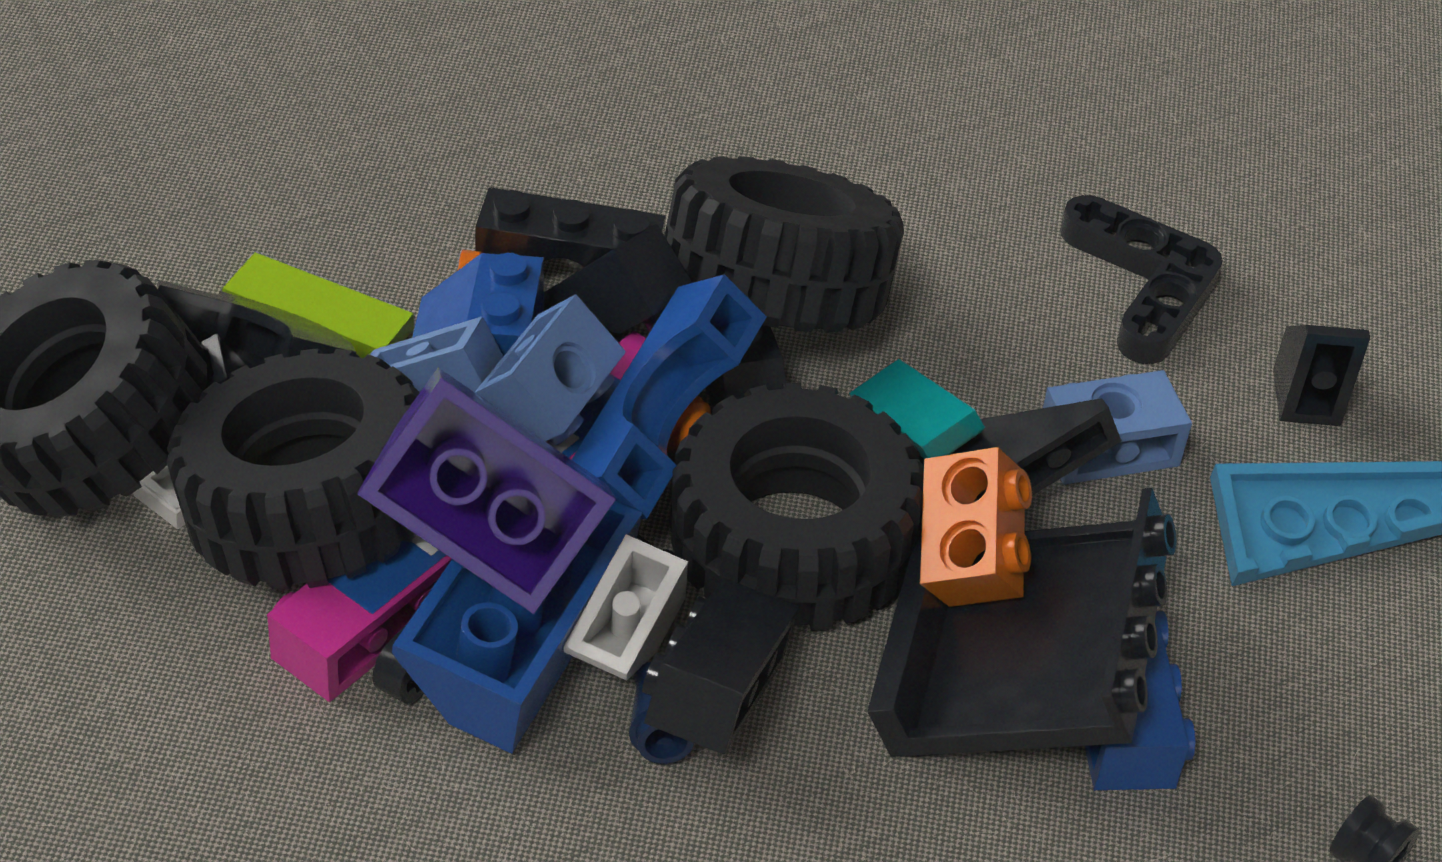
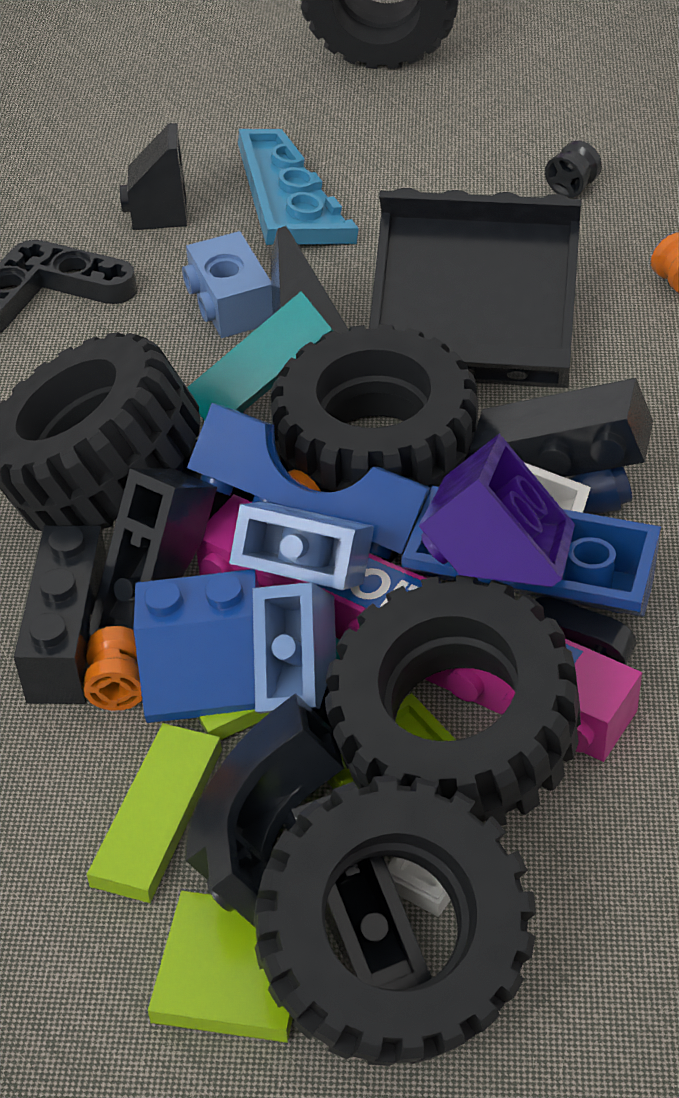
camera: 90 degrees left, 0 degrees up
orange brick [920,447,1032,607] -> none

